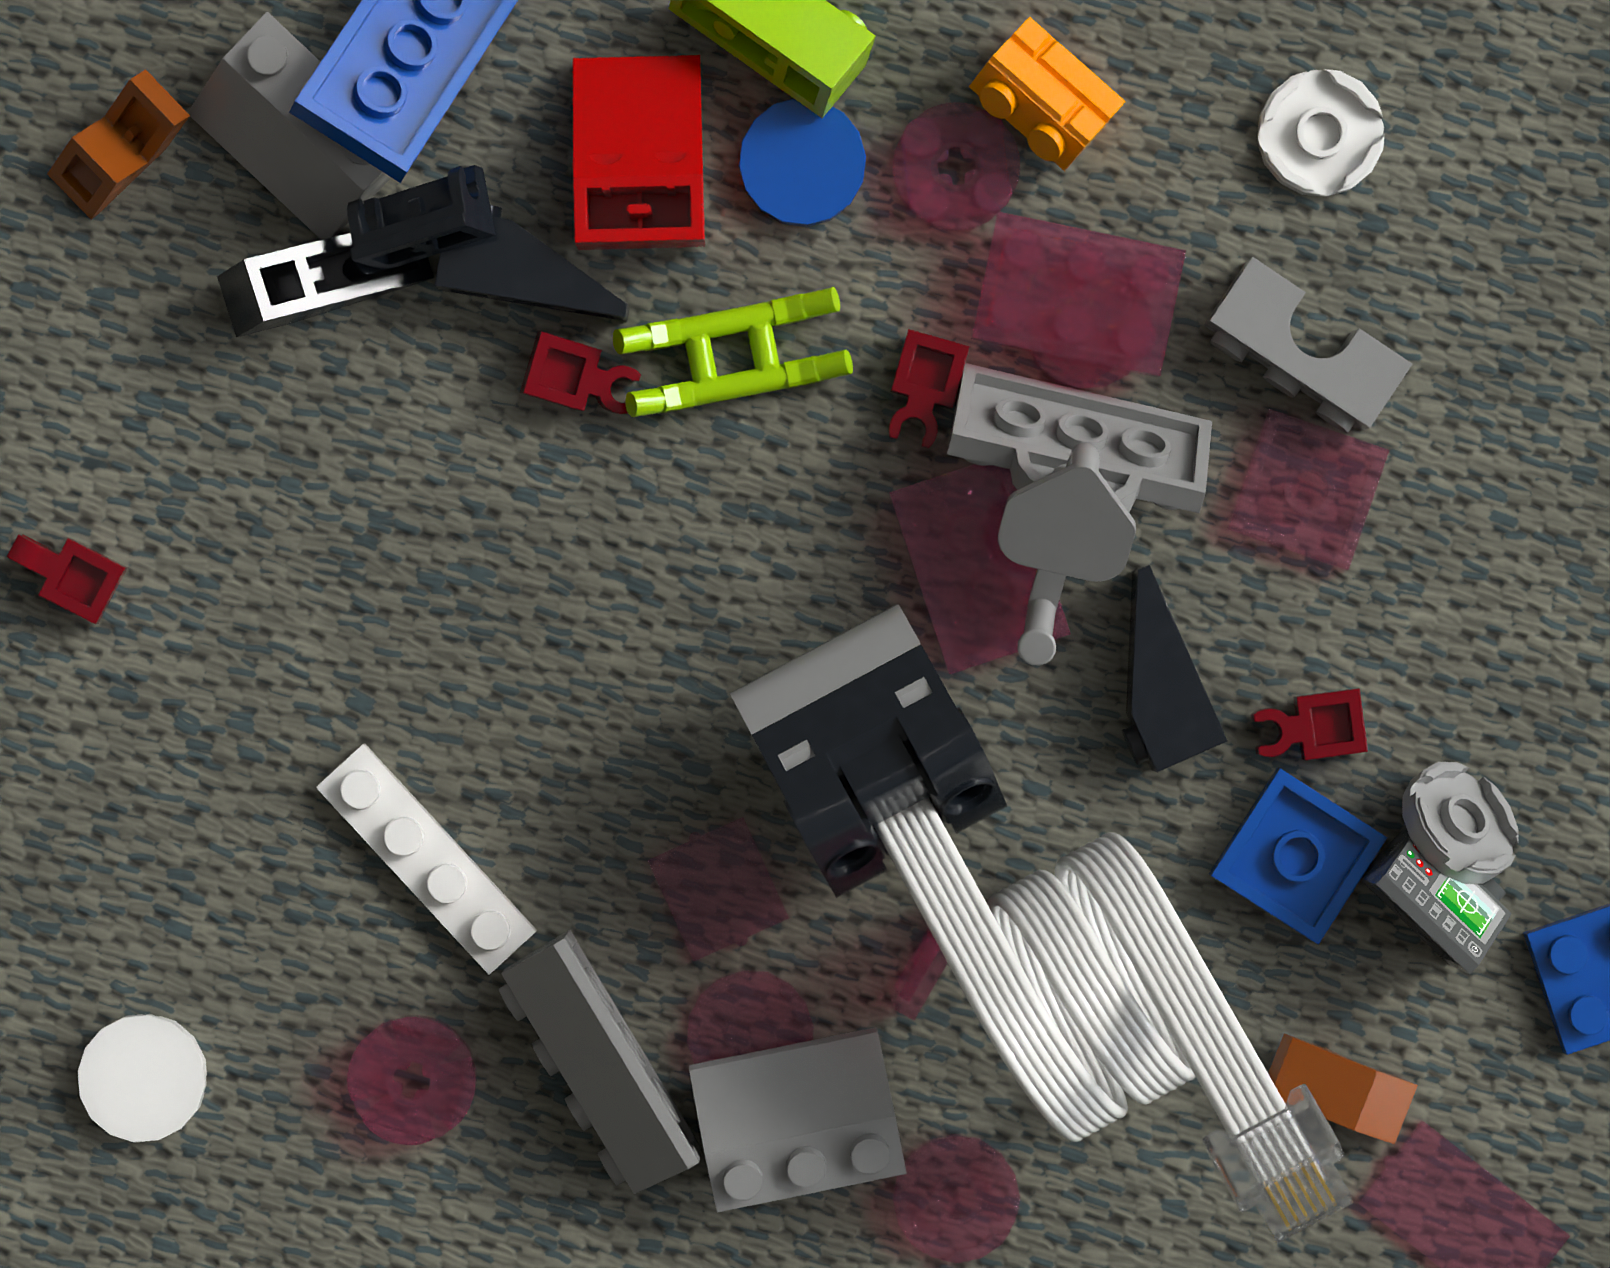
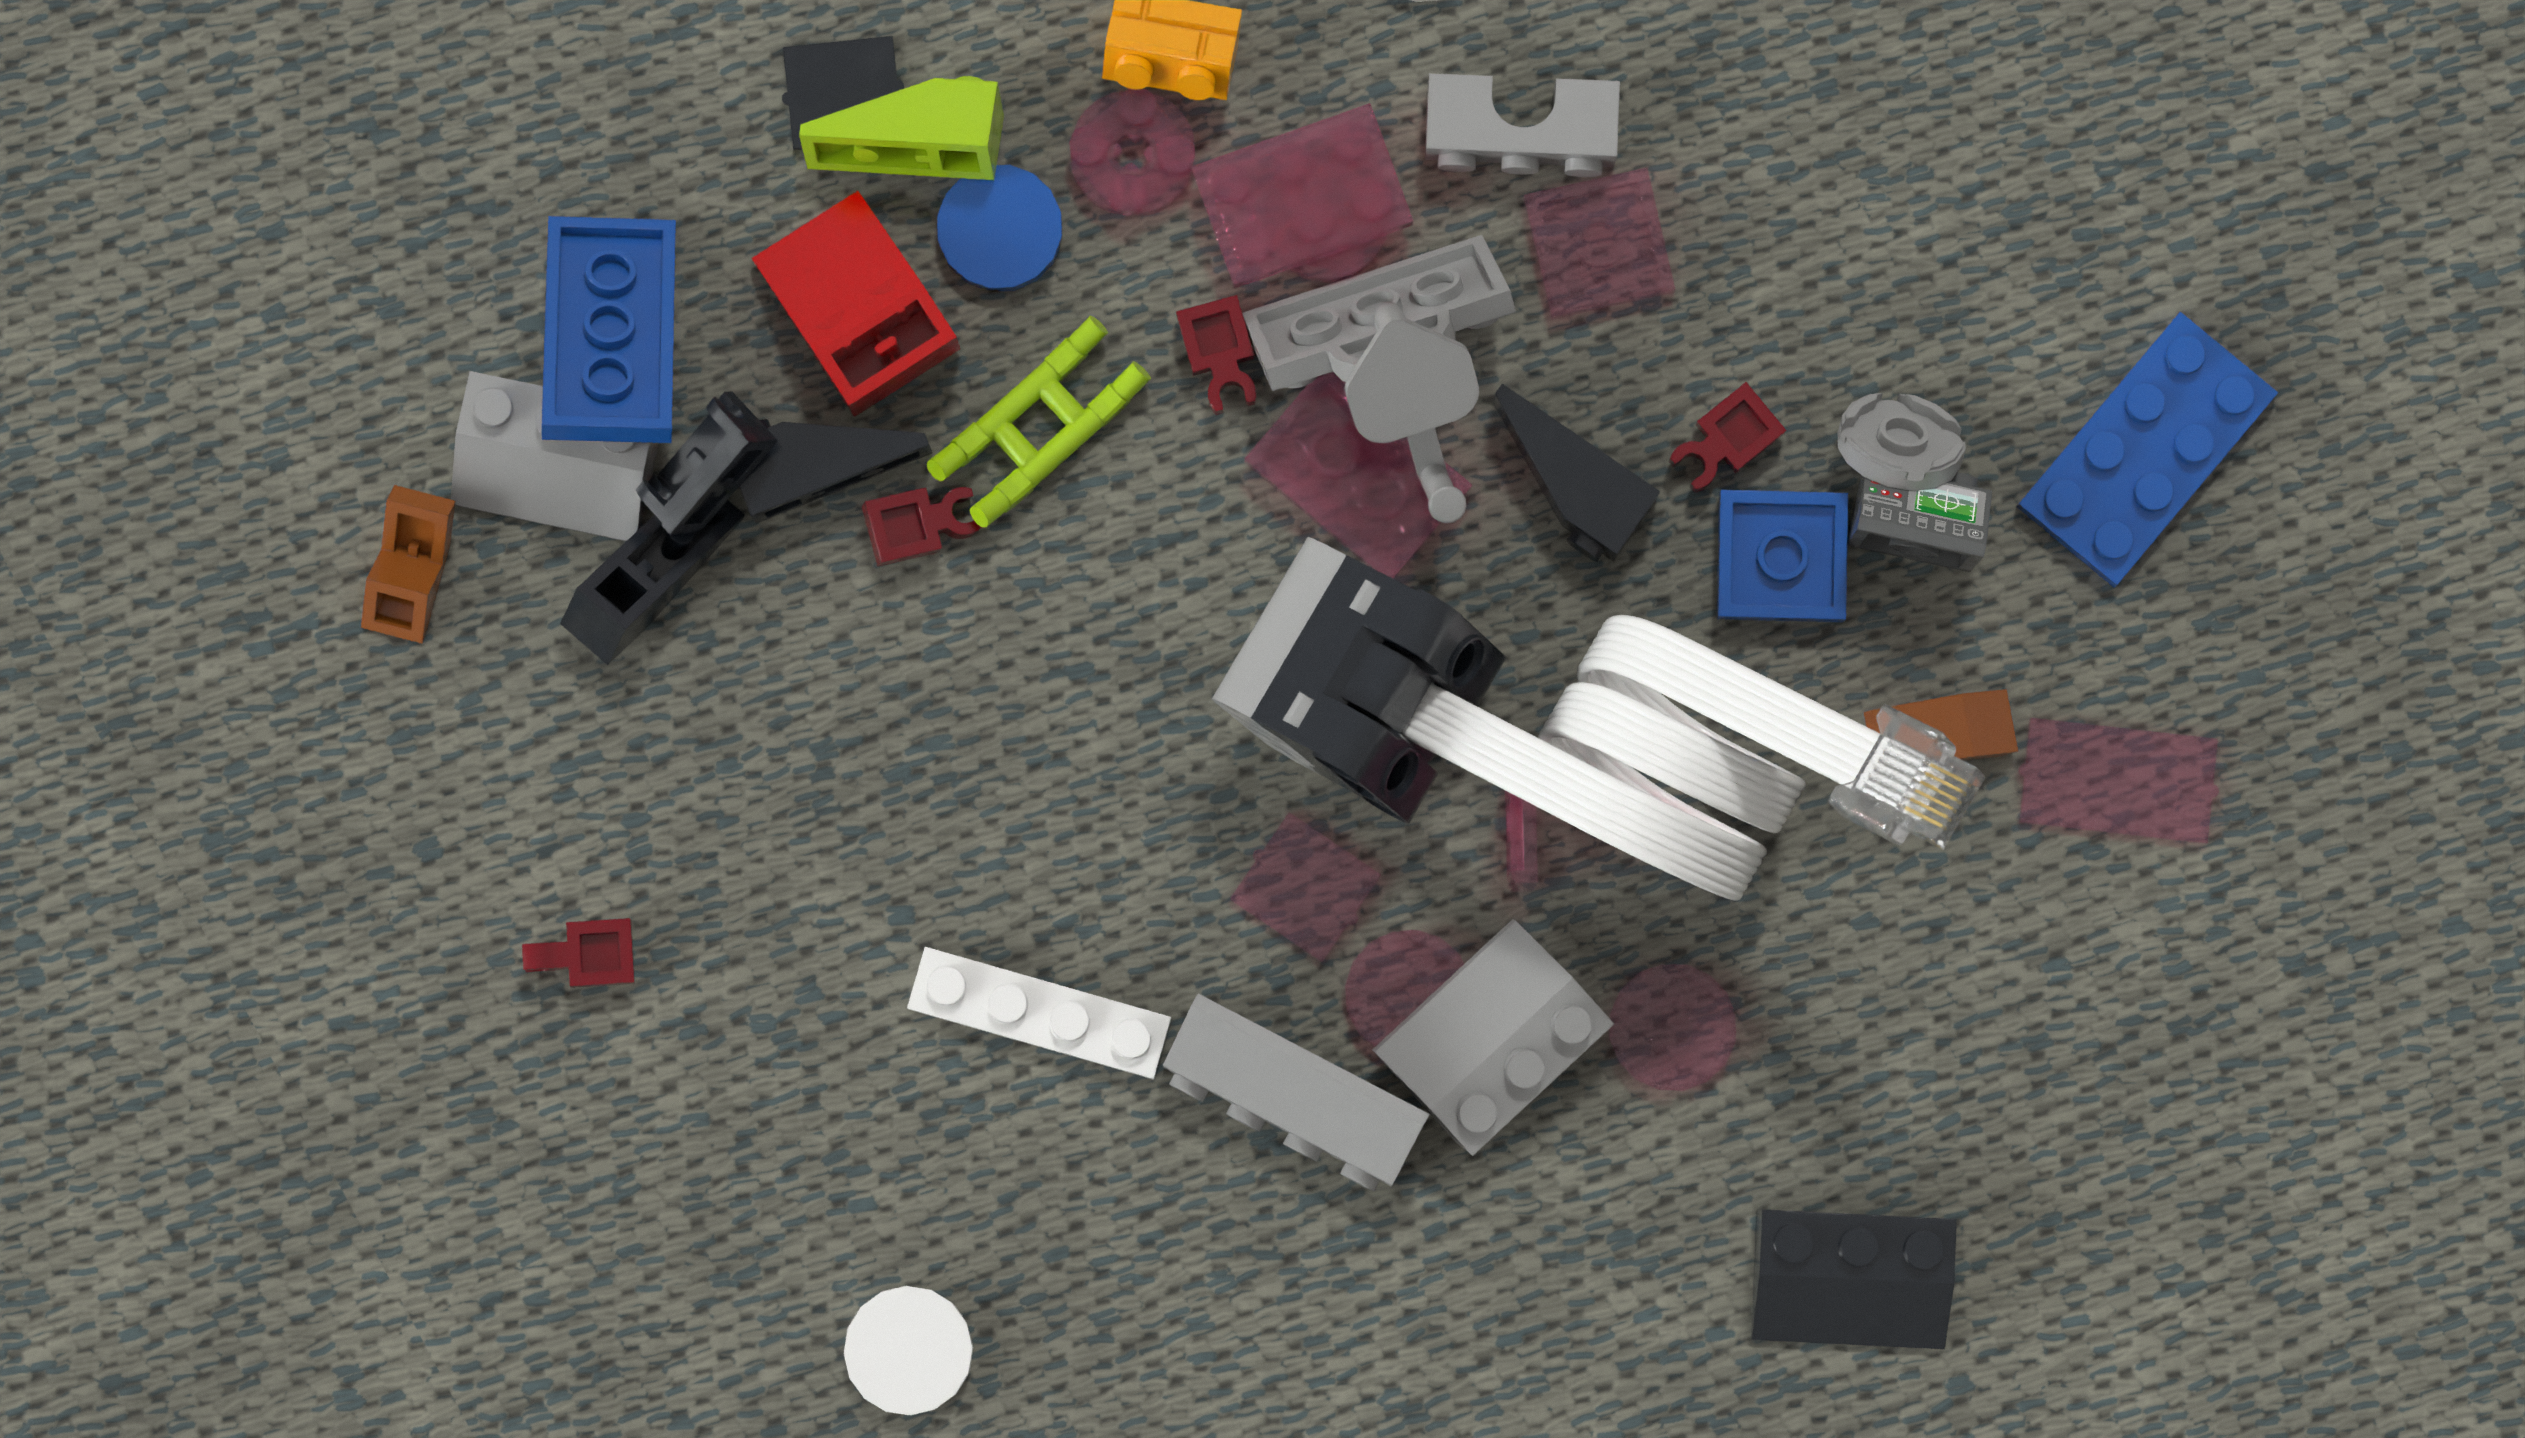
camera: 25 degrees left, 5 degrees down
clear pink plate [347,1015,477,1145] -> none

